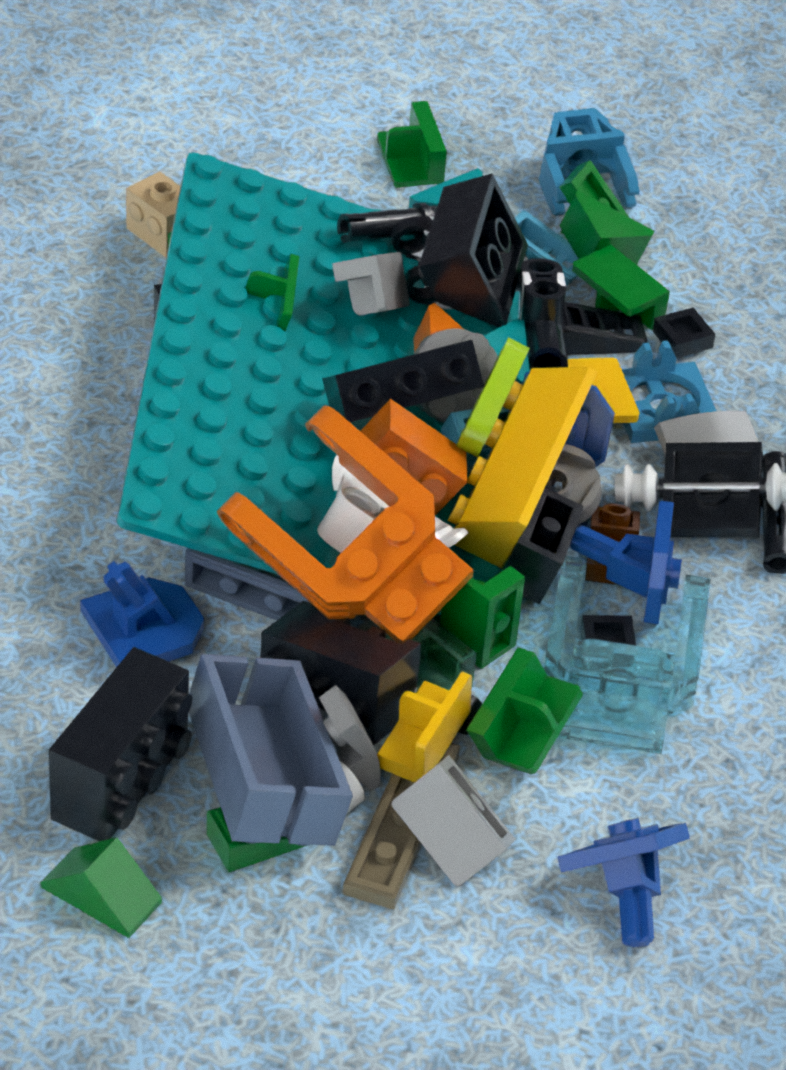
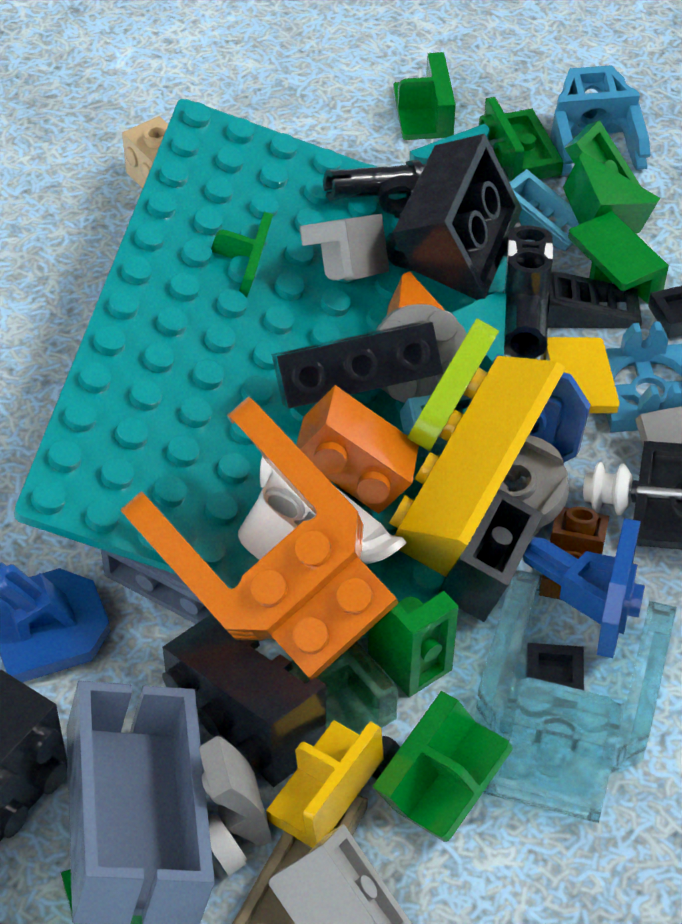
camera: 10 degrees right, 5 degrees up
none -> green bracket [479,97,563,181]

